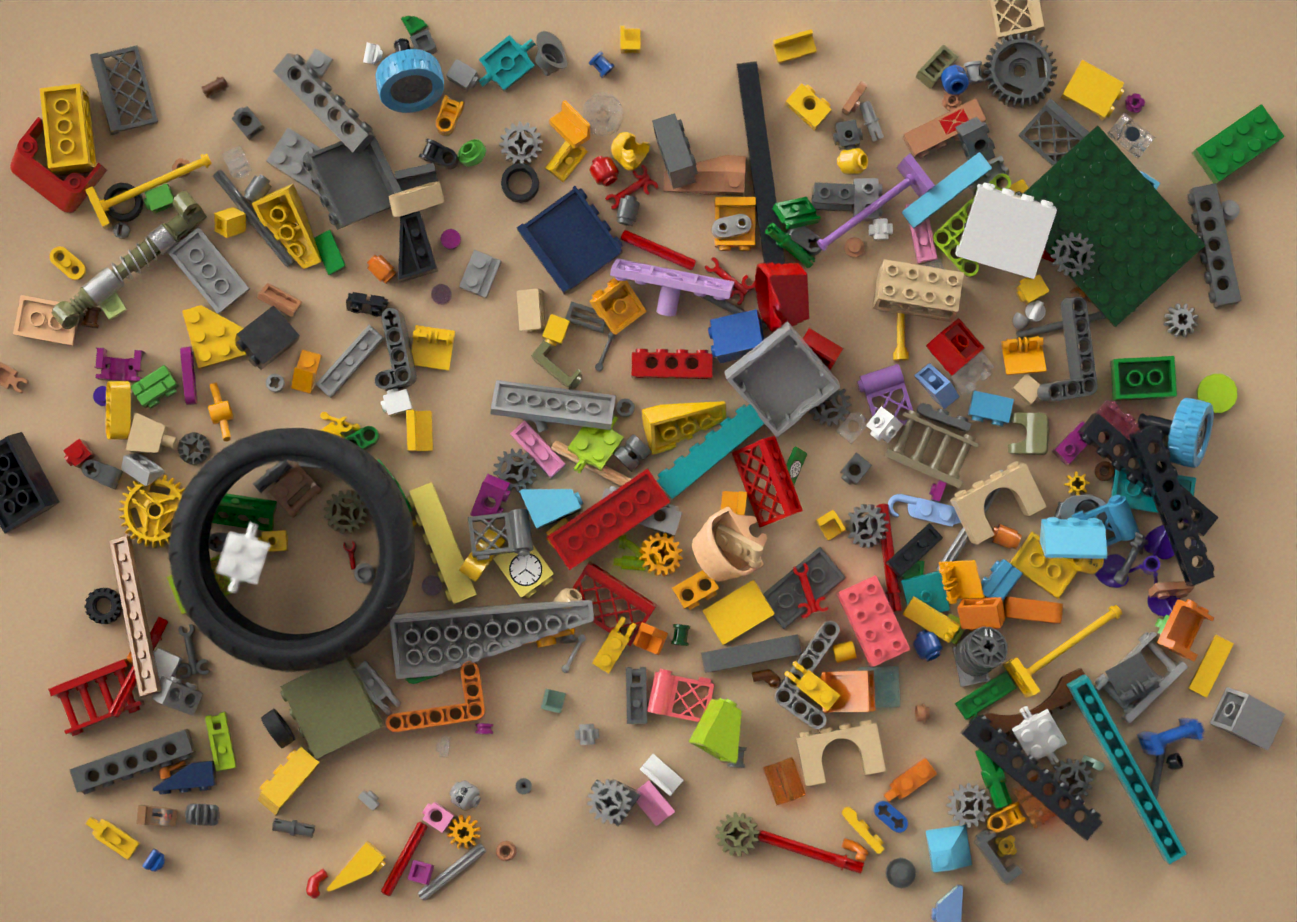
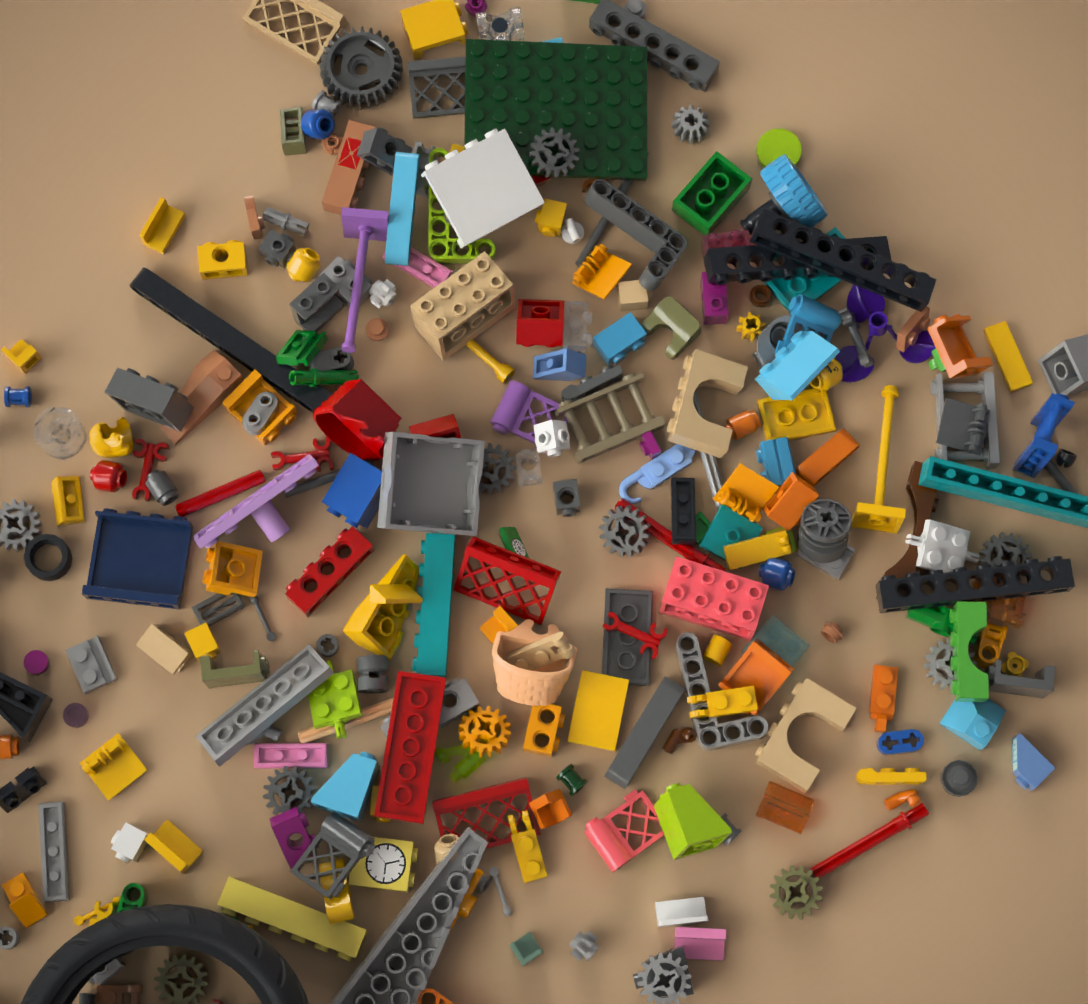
camera: 50 degrees left, 10 degrees down
dark grey beam [375,308,417,391] -> none
tile [422,575,443,596] -> none
light orange panel [549,100,591,149] -> none
dark grey plate [626,667,647,724] -> none
yellow panel [815,509,846,540] -> none
green tile [955,671,1017,720] -> none
light grey hinge [1013,312,1030,329] -> none
sand green tile [1081,755,1105,771] -> none
none -> yellow slope [370,584,423,604]
none -> bright green arch [949,601,989,702]

